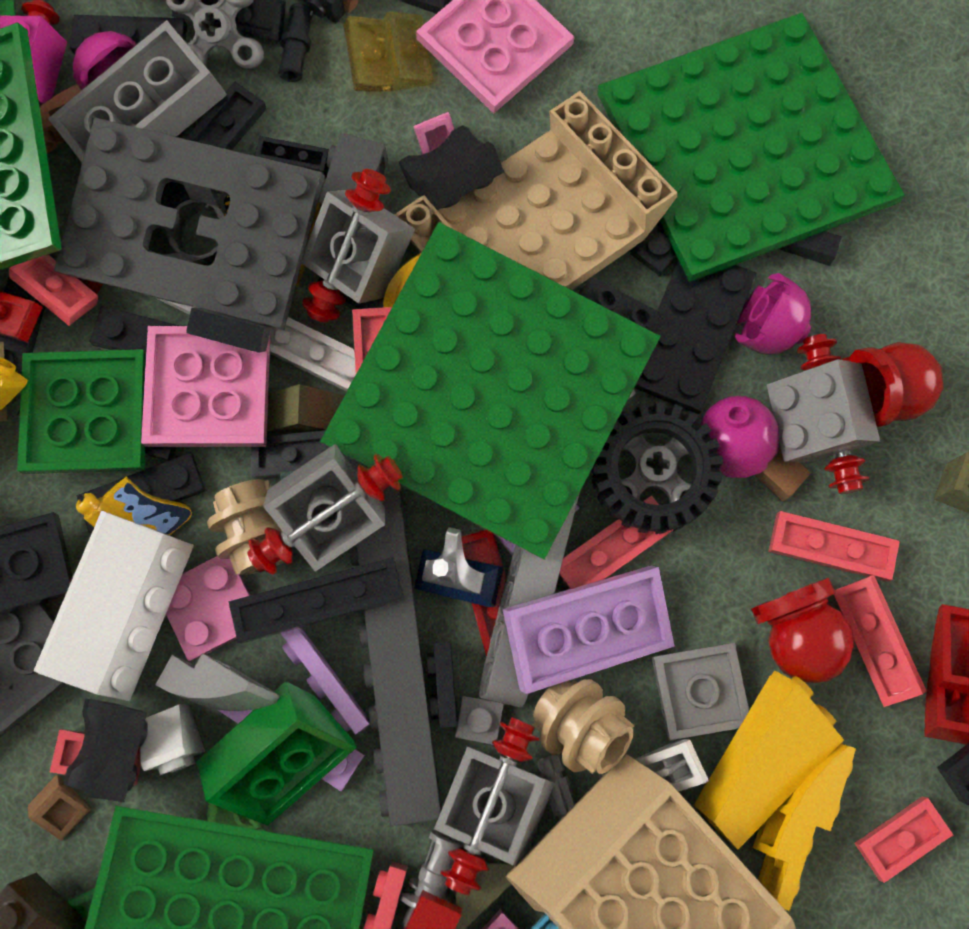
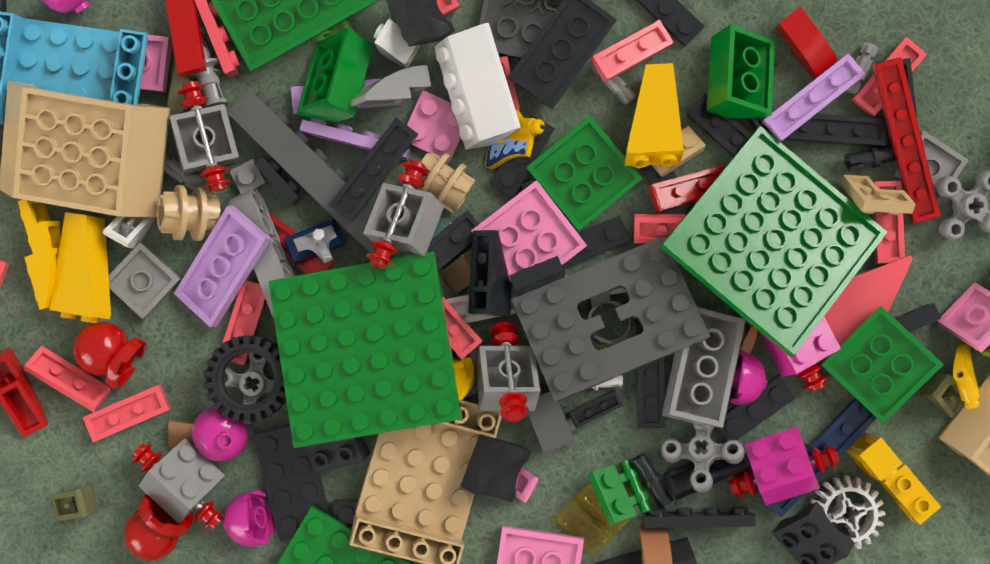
camera: 140 degrees right, 10 degrees up
none -> black slope [468,230,512,316]
none -> green plate [588,459,651,526]

